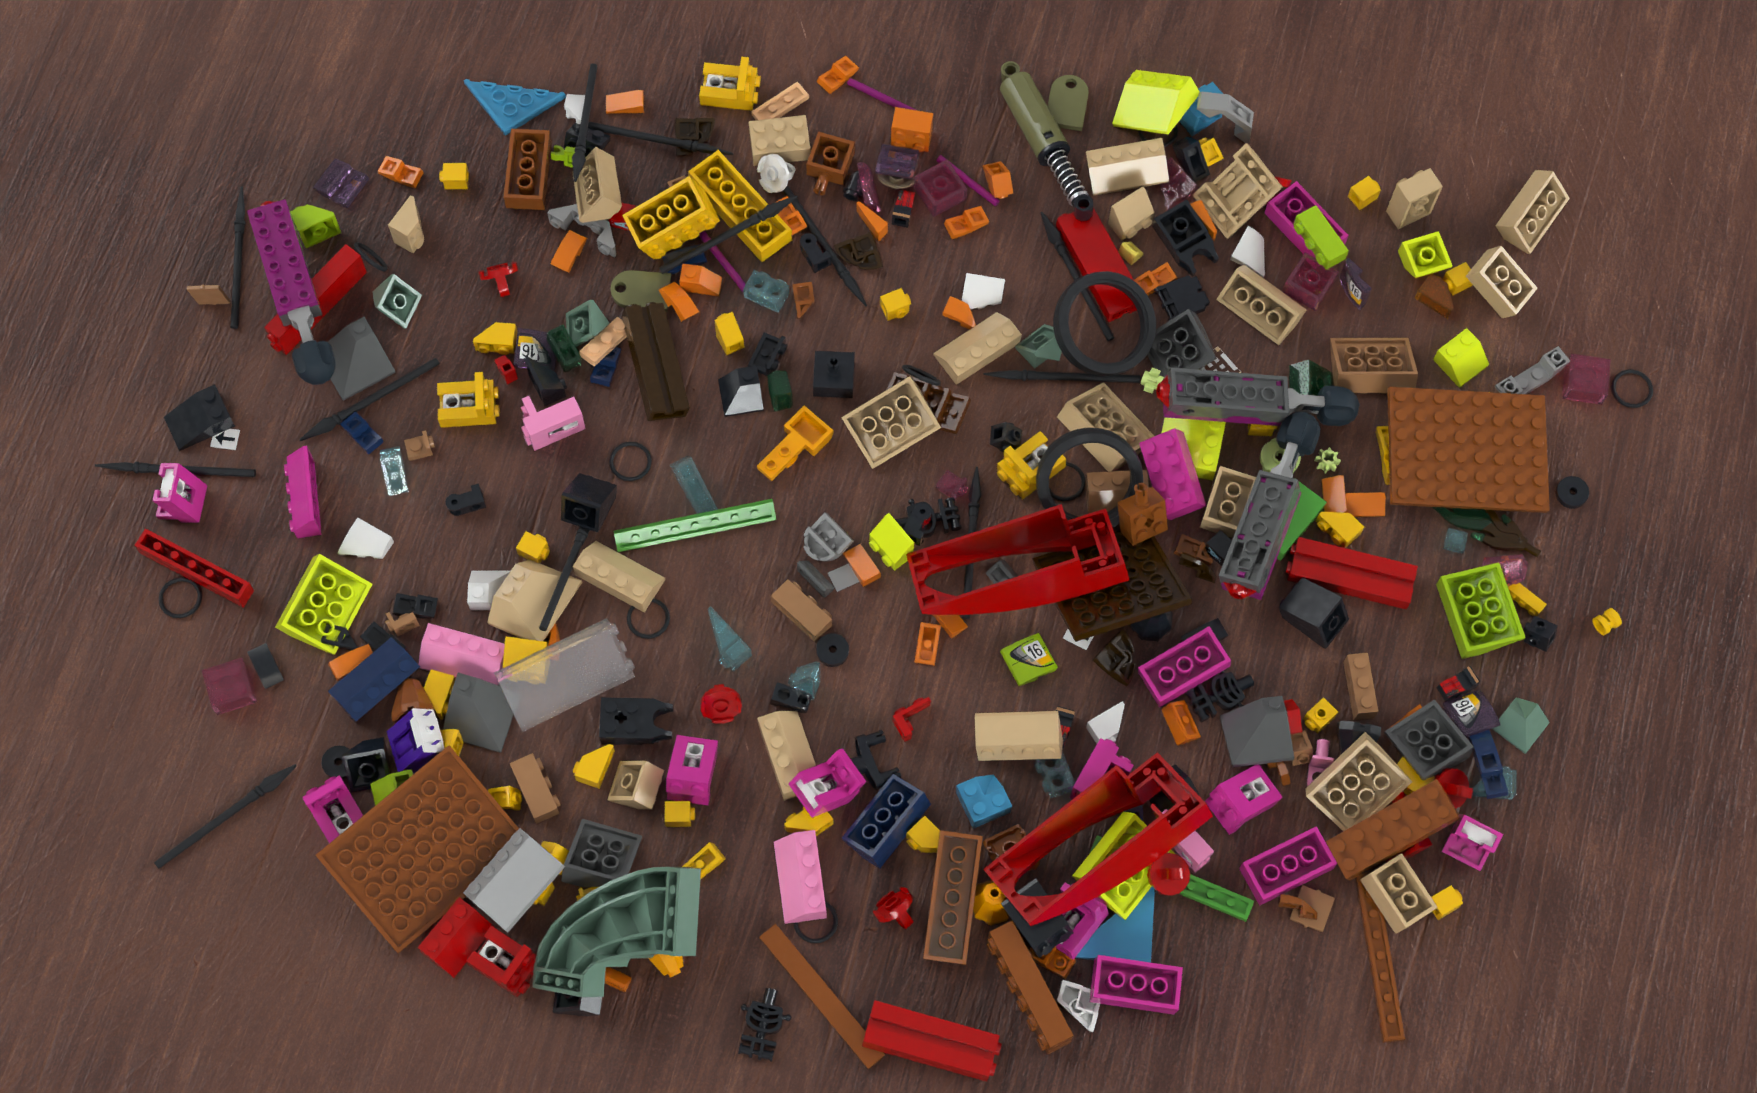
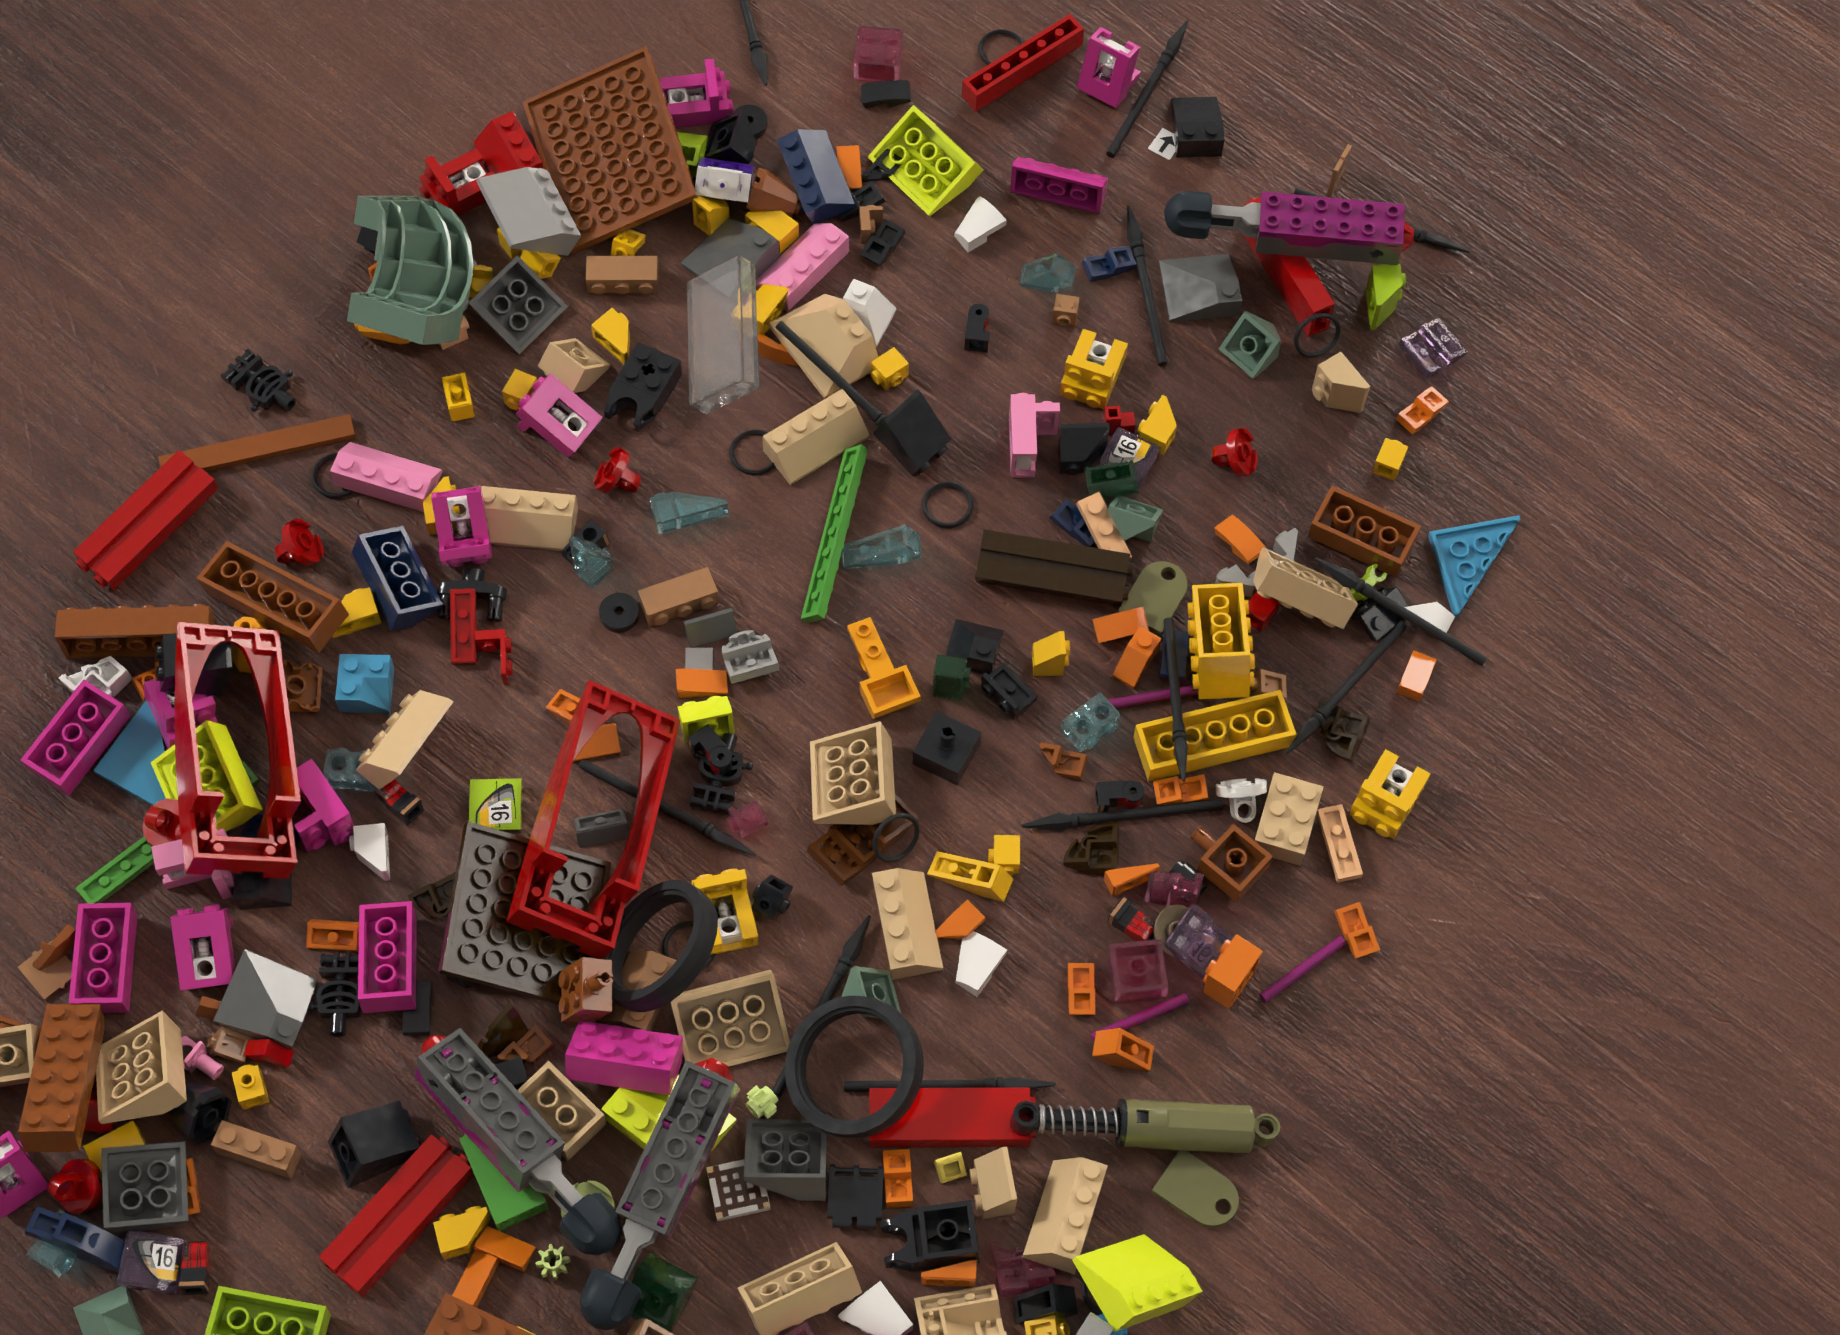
camera: 115 degrees right, 5 degrees down
none -> red tile [450,589,477,664]
none -> yellow slope [927,851,1013,902]

